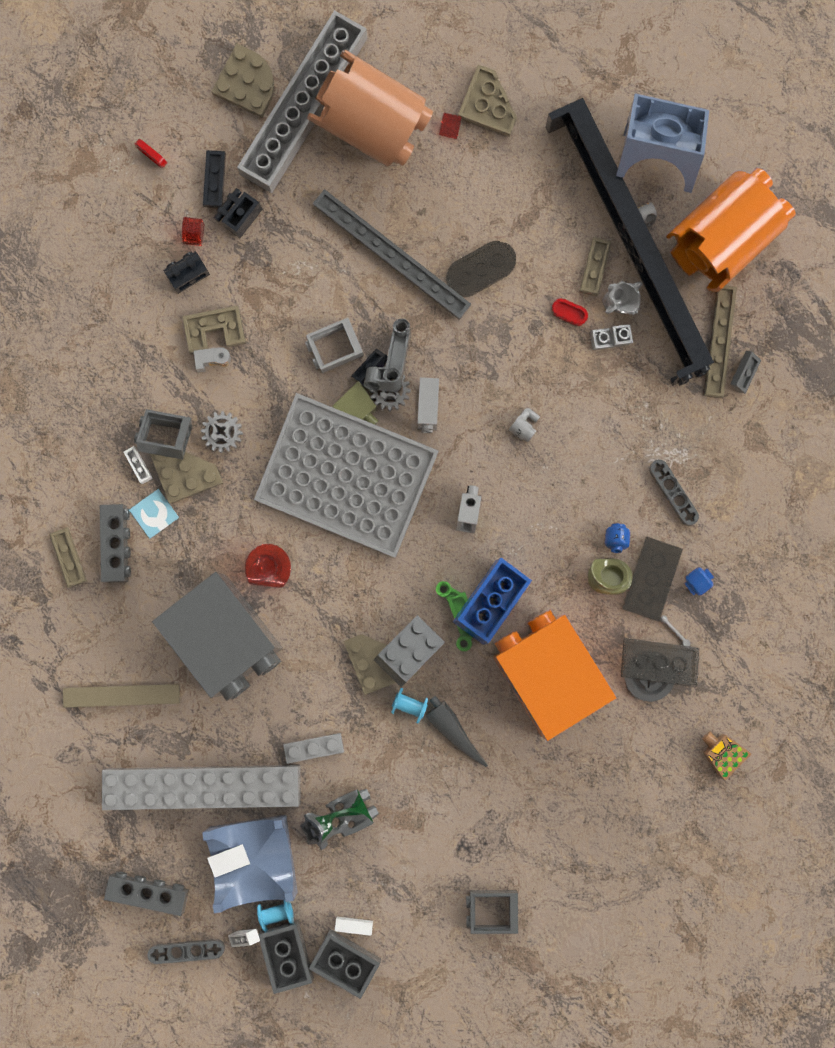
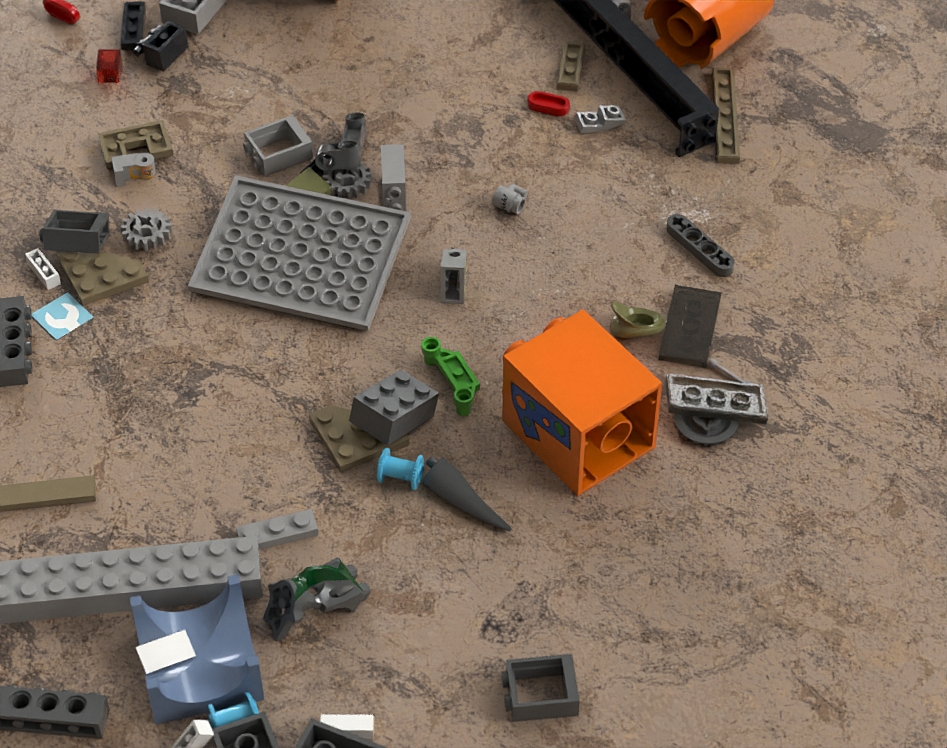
camera: 10 degrees left, 35 degrees down
dark grey brick [152,572,283,701] -> none
black brick [163,251,210,294] -> none
clear red hat [245,544,291,588] -> none
dark grey plate [313,189,471,320] -> none
clear smoke tile [446,241,516,297] -> none
blue brick [452,558,532,645] -> none
light grey hair [602,281,643,315] -> none
blue head [605,523,630,553] -> none
blue head [684,567,714,596] -> none
medium nougat torso [702,731,752,780] -> none
dark grey plate [731,350,761,394] -> none

